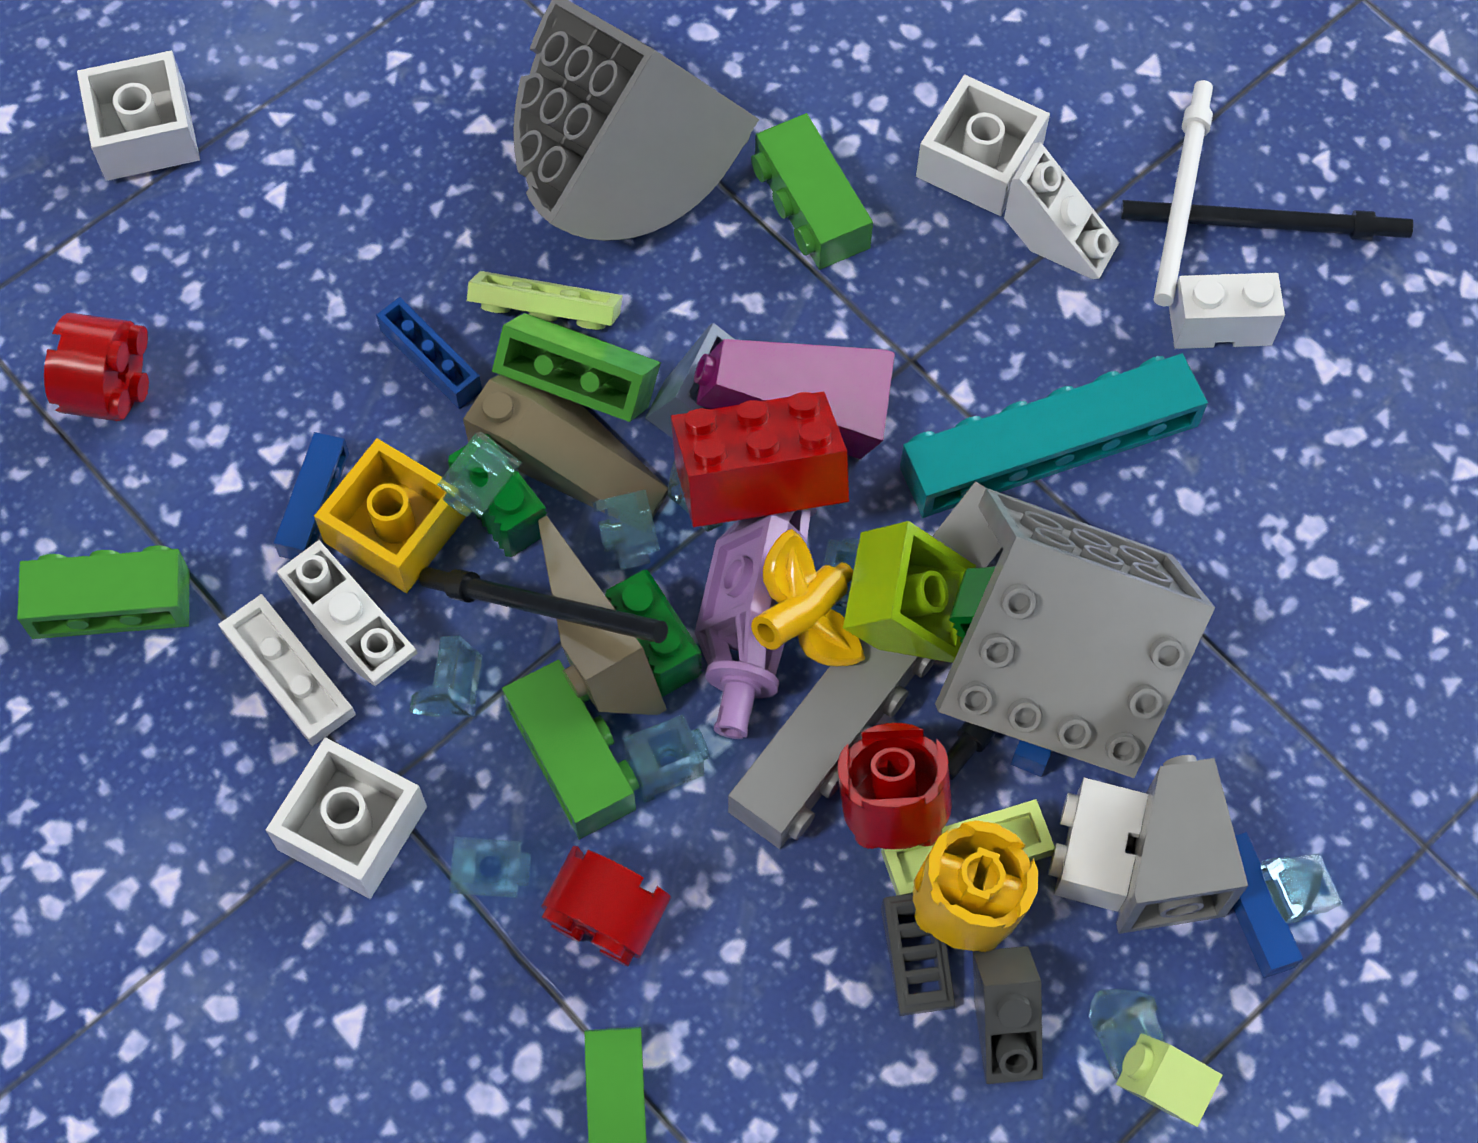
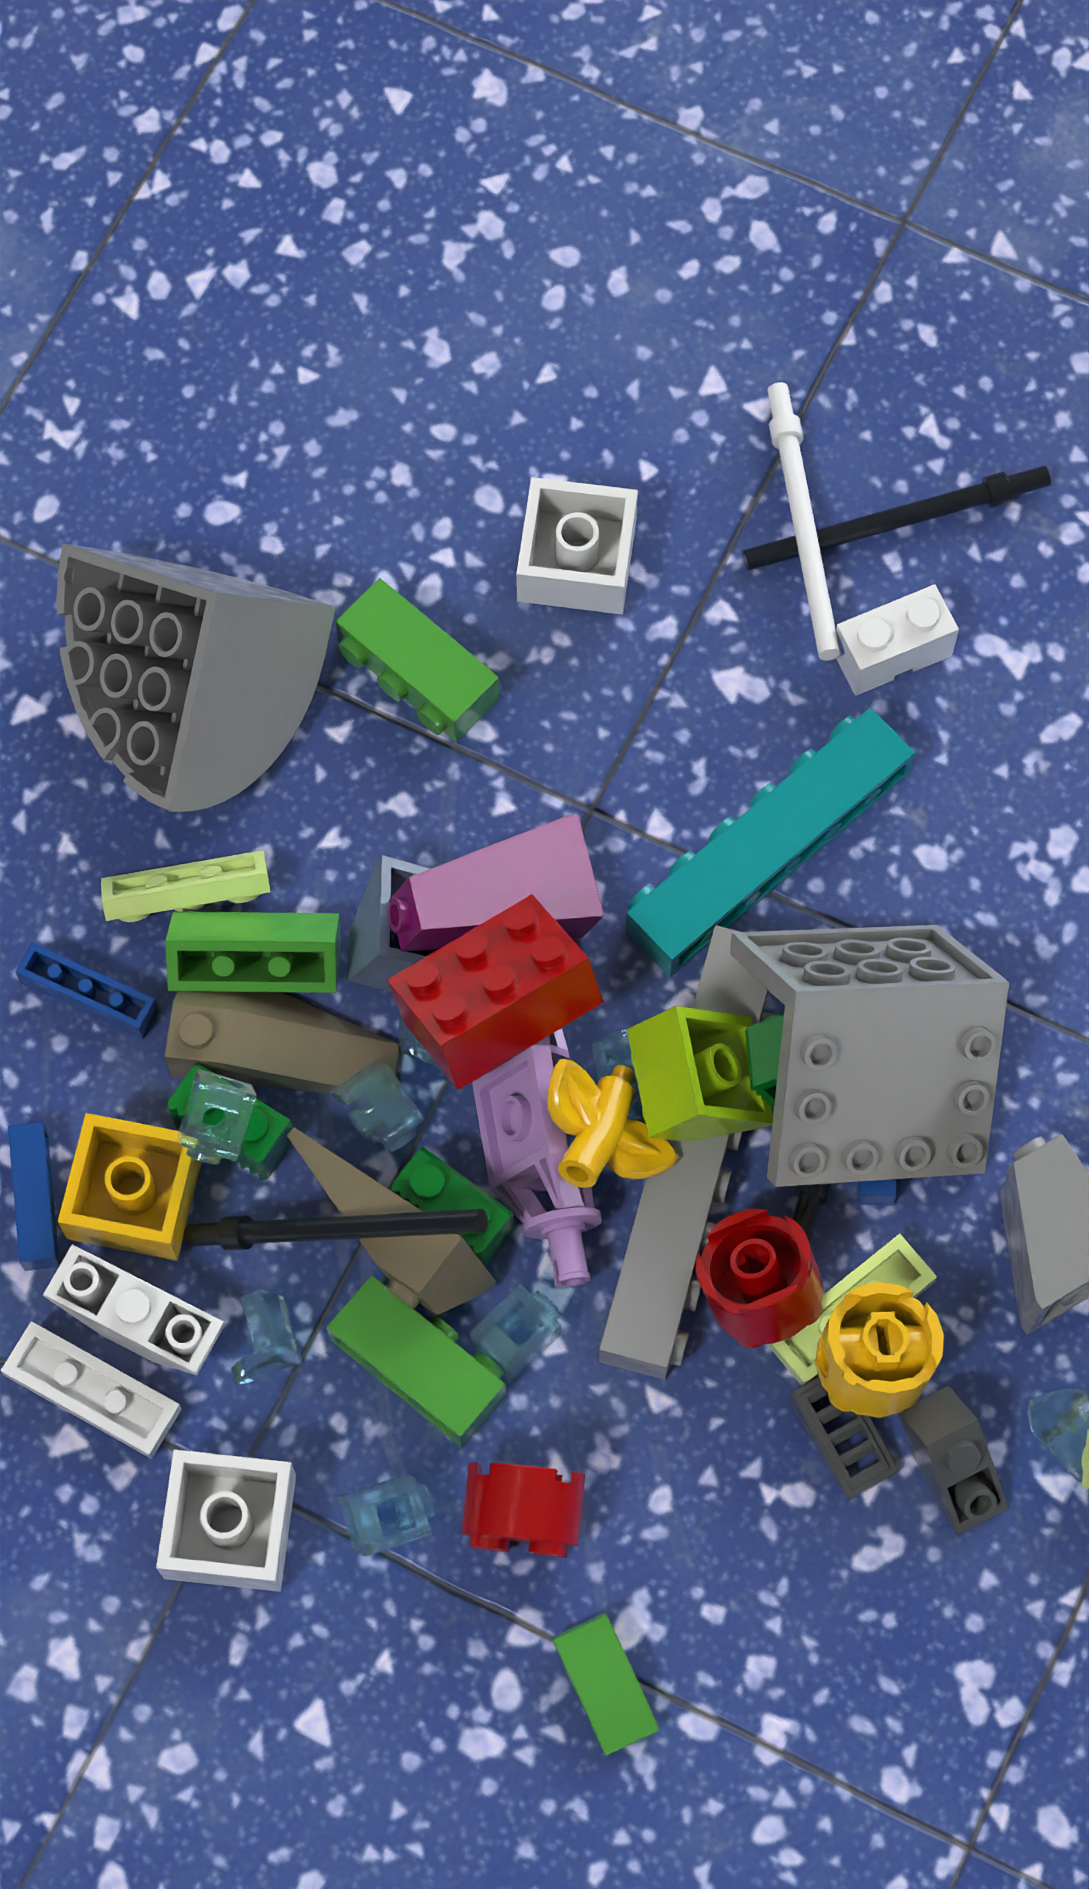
camera: 20 degrees left, 5 degrees up
white slope [1004,142,1120,279] -> none
white brick [1048,778,1148,912] -> none

